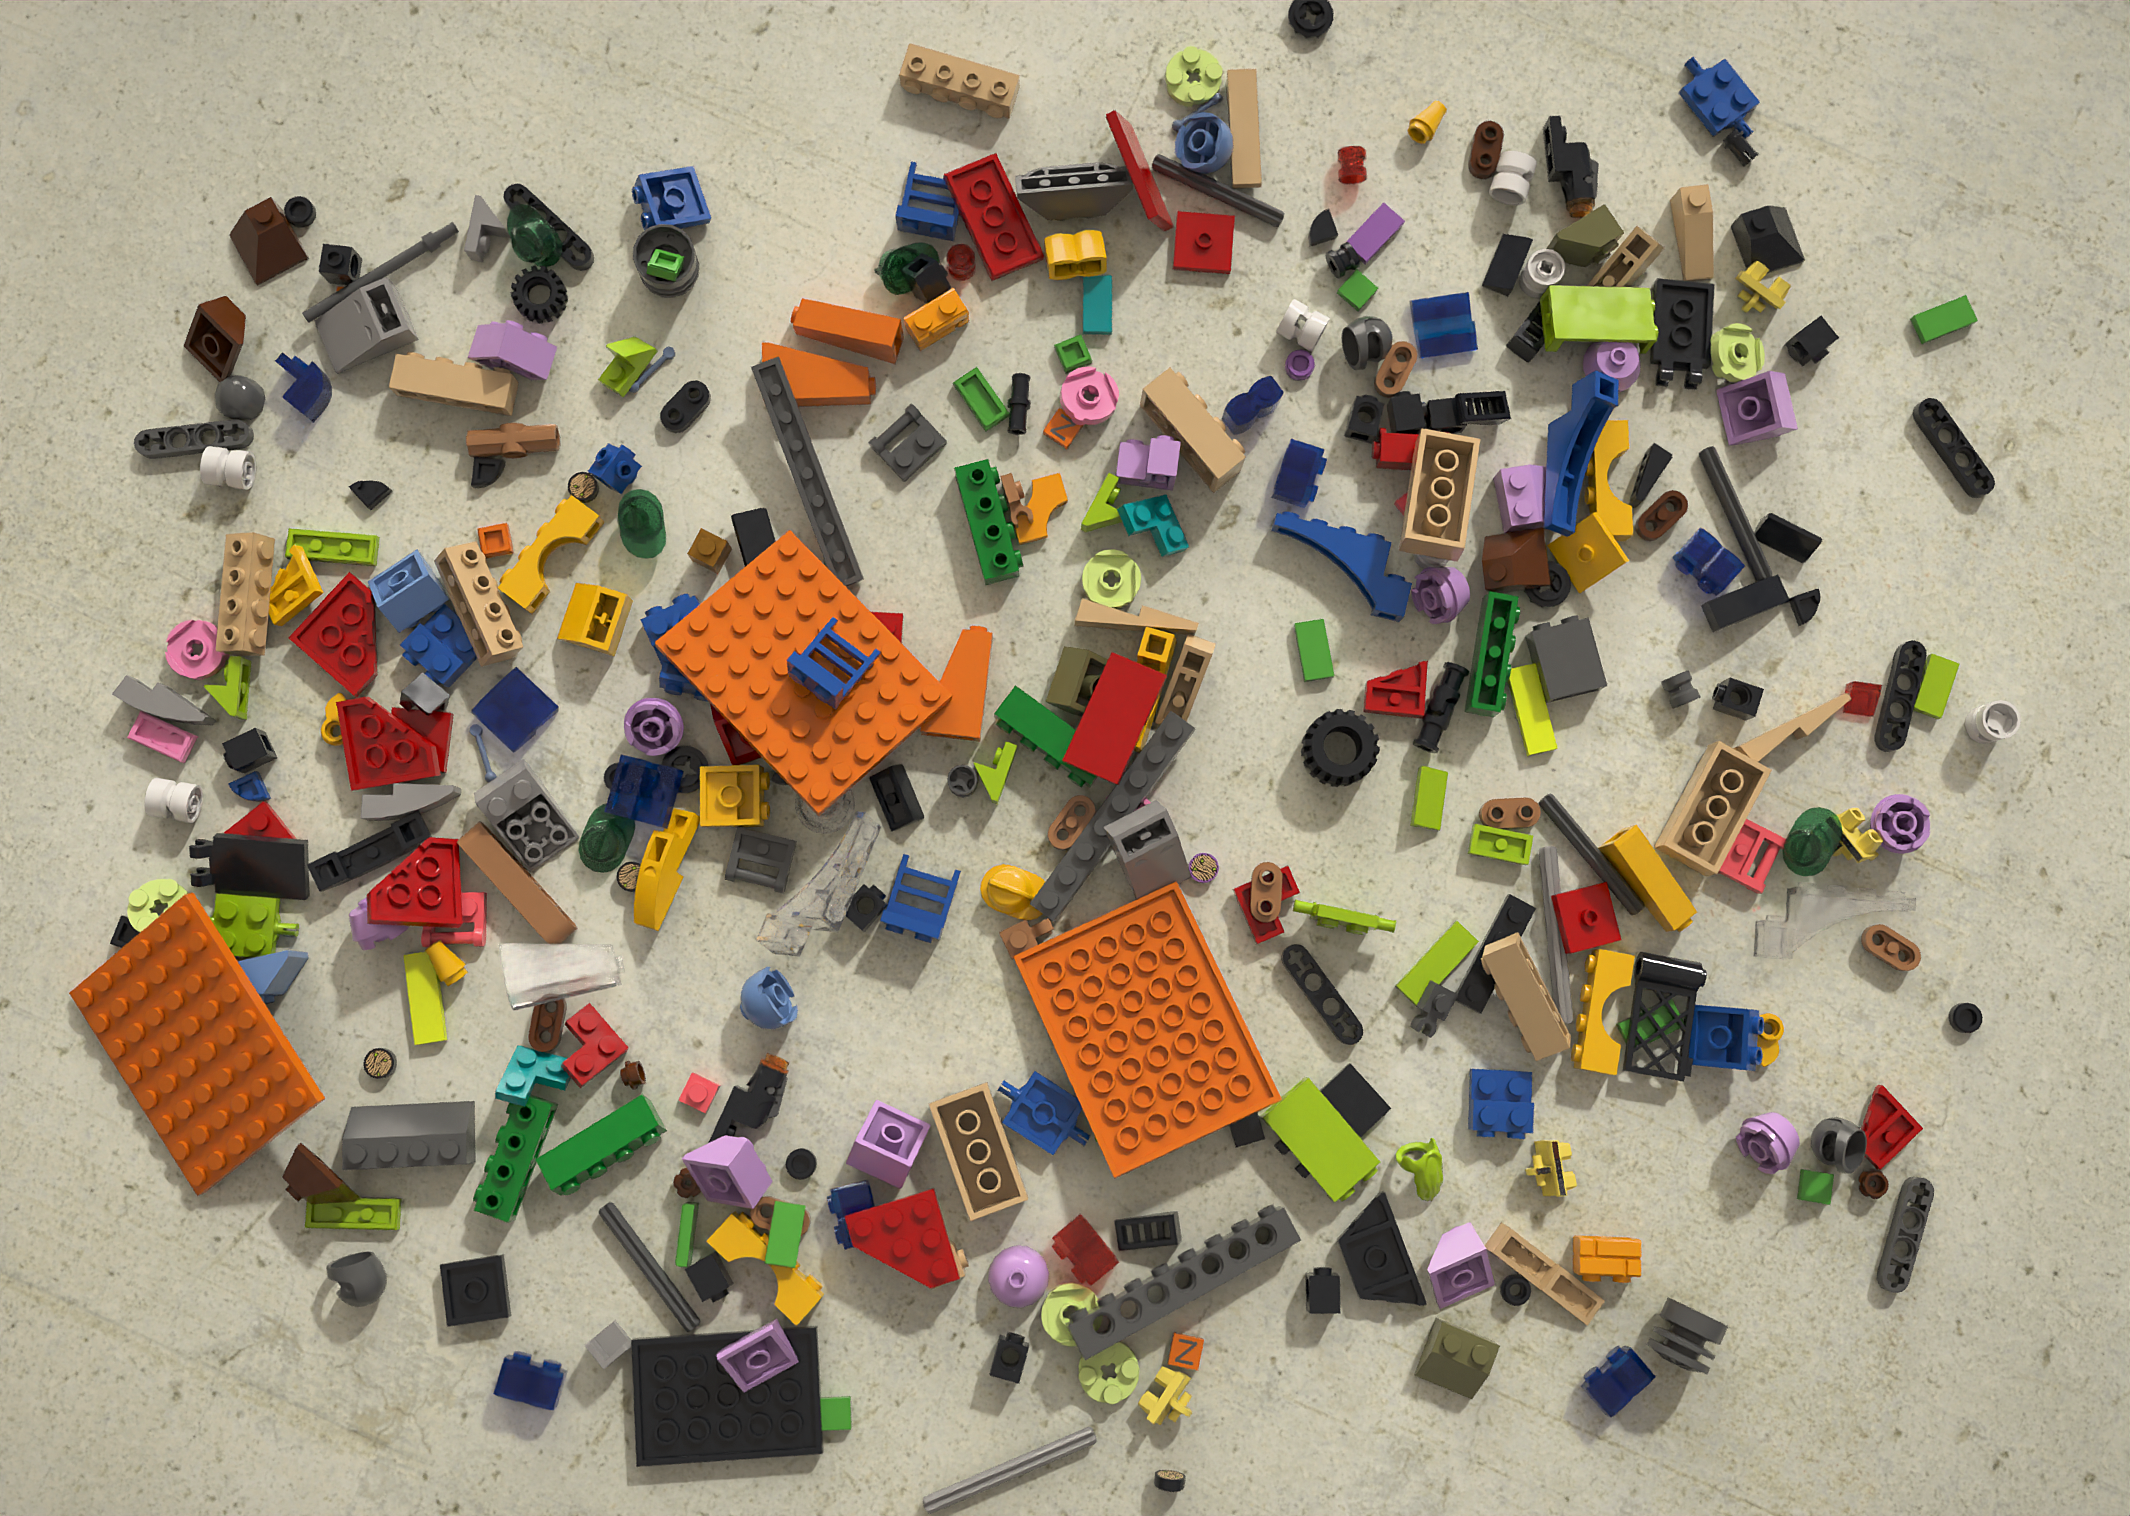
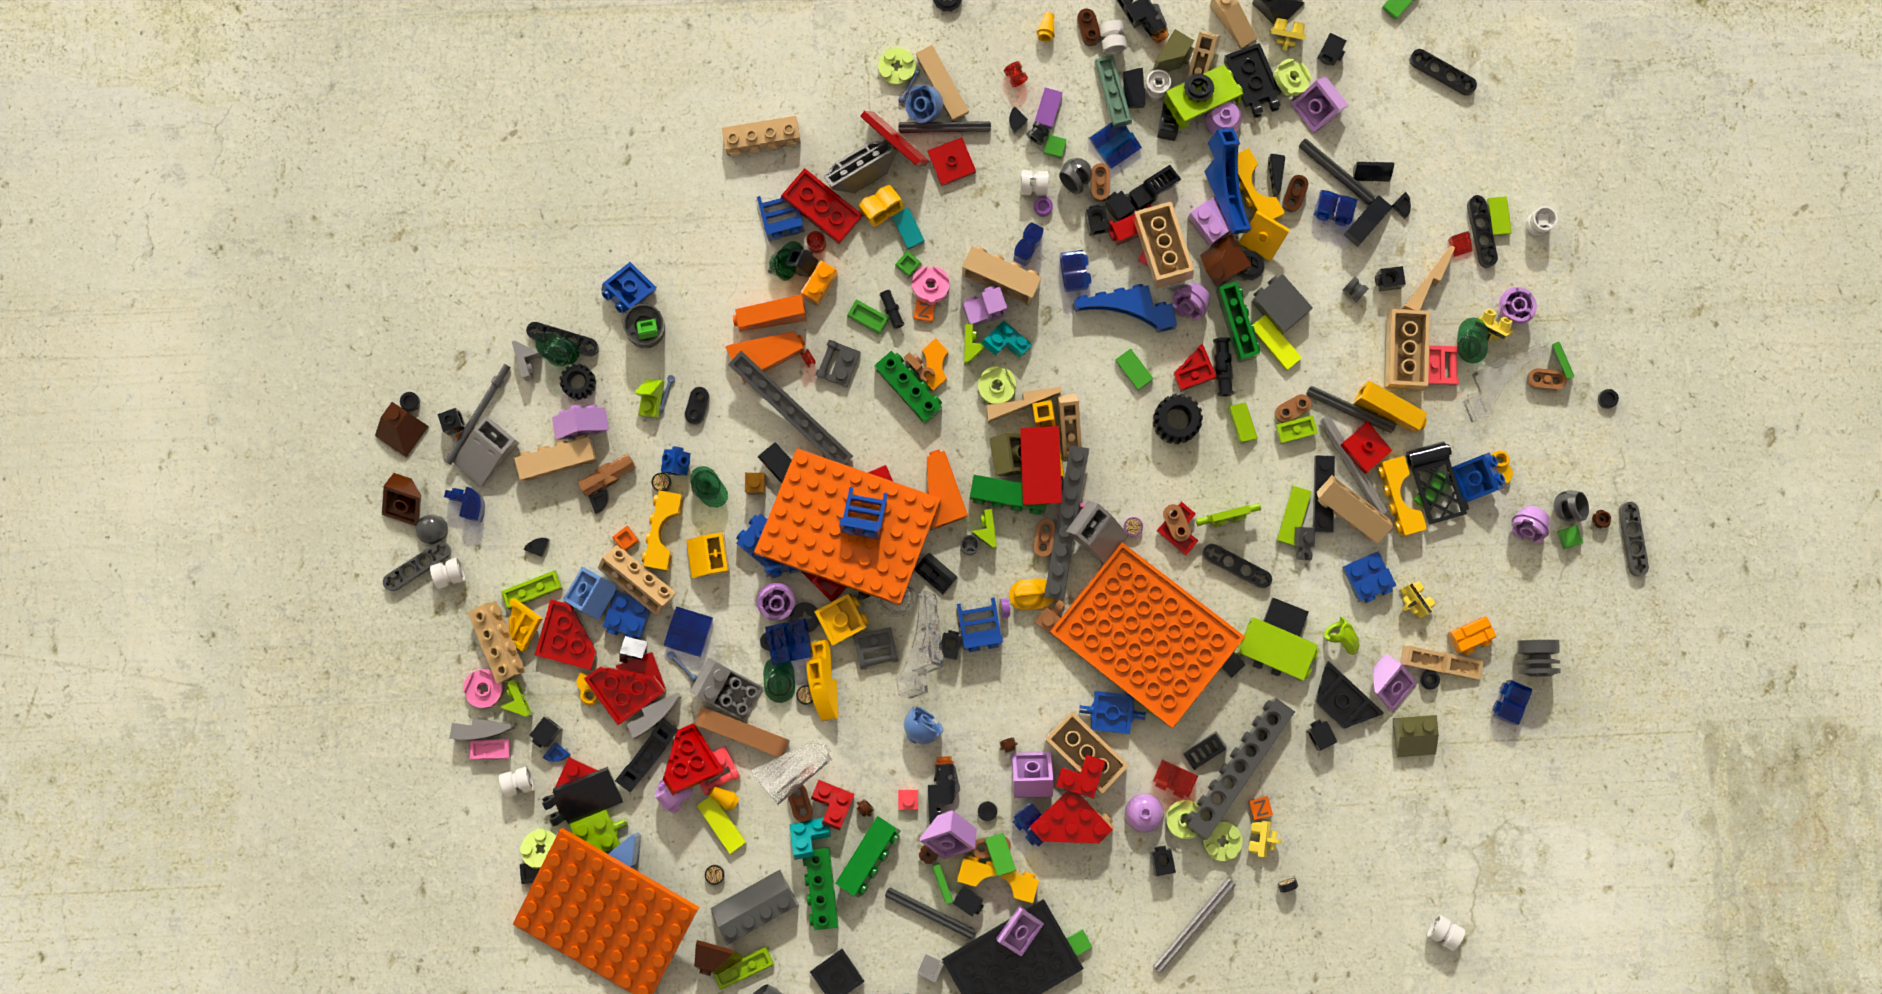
camera: 20 degrees left, 0 degrees up
red wing [1861,1085,1923,1170] -> none
none -> clear red bush [800,349,816,368]
none -> medium lavender tile [999,598,1010,618]
none -> reddish brown plate [999,737,1018,753]
none -> red plate [1056,755,1105,799]
none -> sand green tile [1095,55,1132,128]
none -> black gear [1184,74,1214,102]
none -> bright green tile [1552,341,1574,380]

